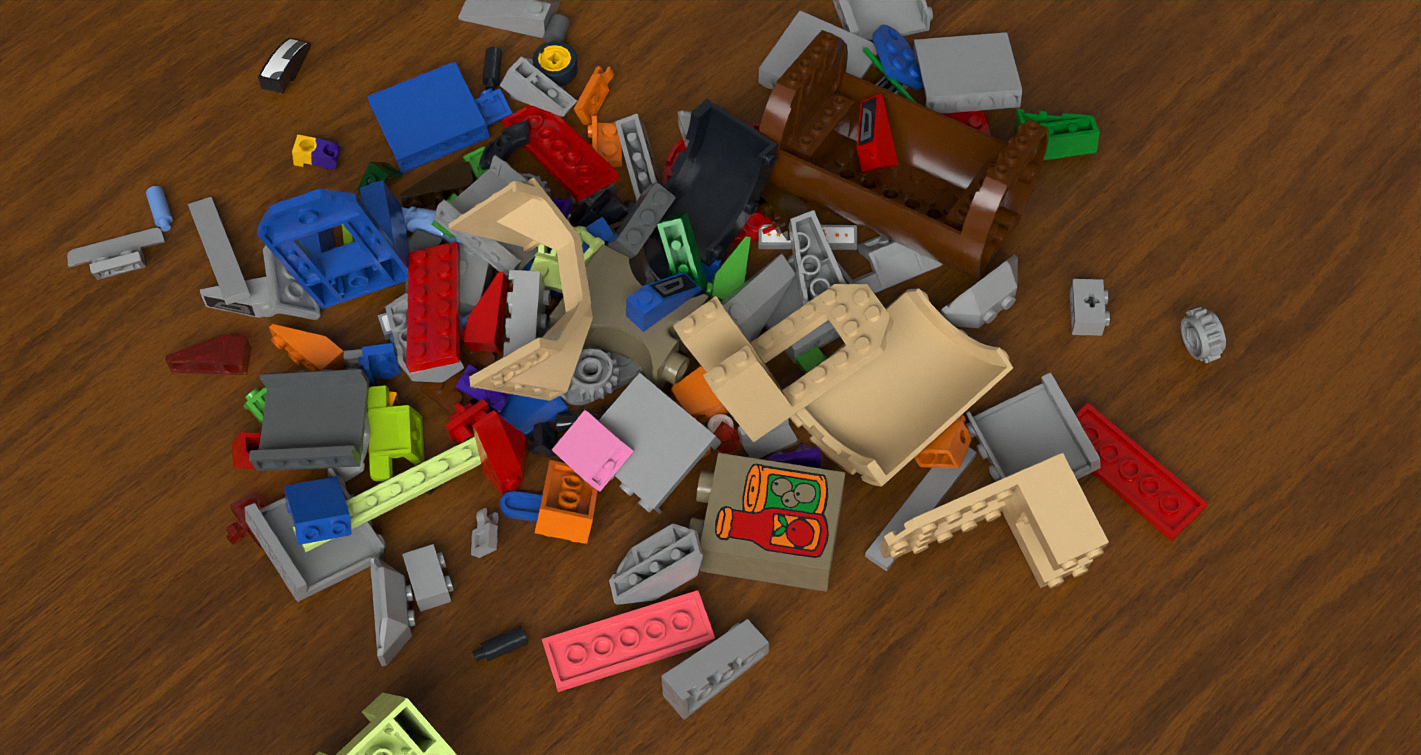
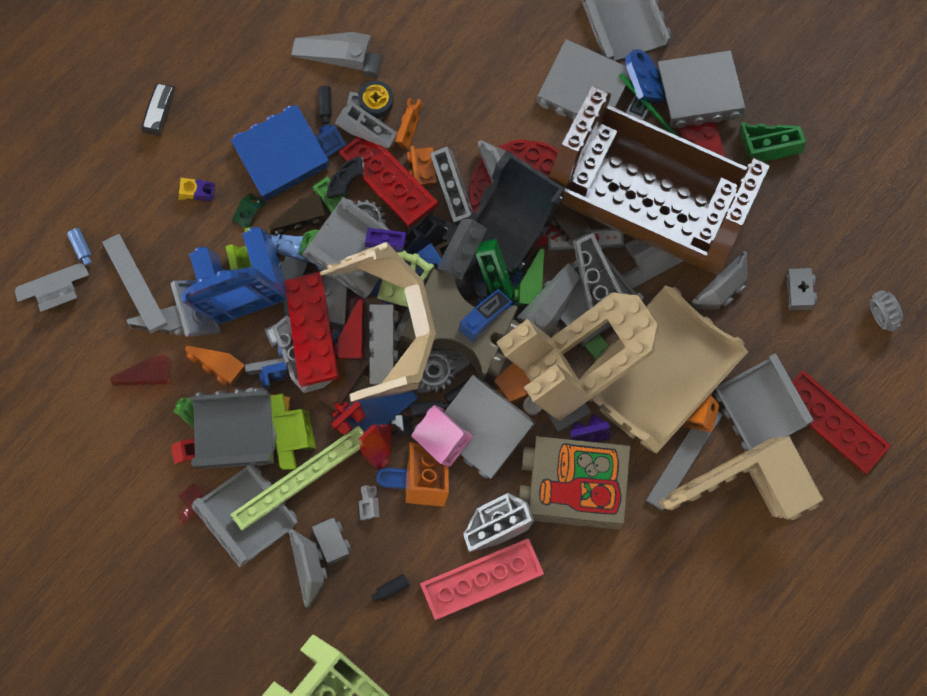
camera: 10 degrees left, 15 degrees up
blue panel [284,476,351,545] -> none
dark purple tile [456,365,512,414] -> none
light grey wedge [661,619,769,720] -> none
clear red tile [713,421,740,453] -> none
red slope [857,94,899,173] -> none

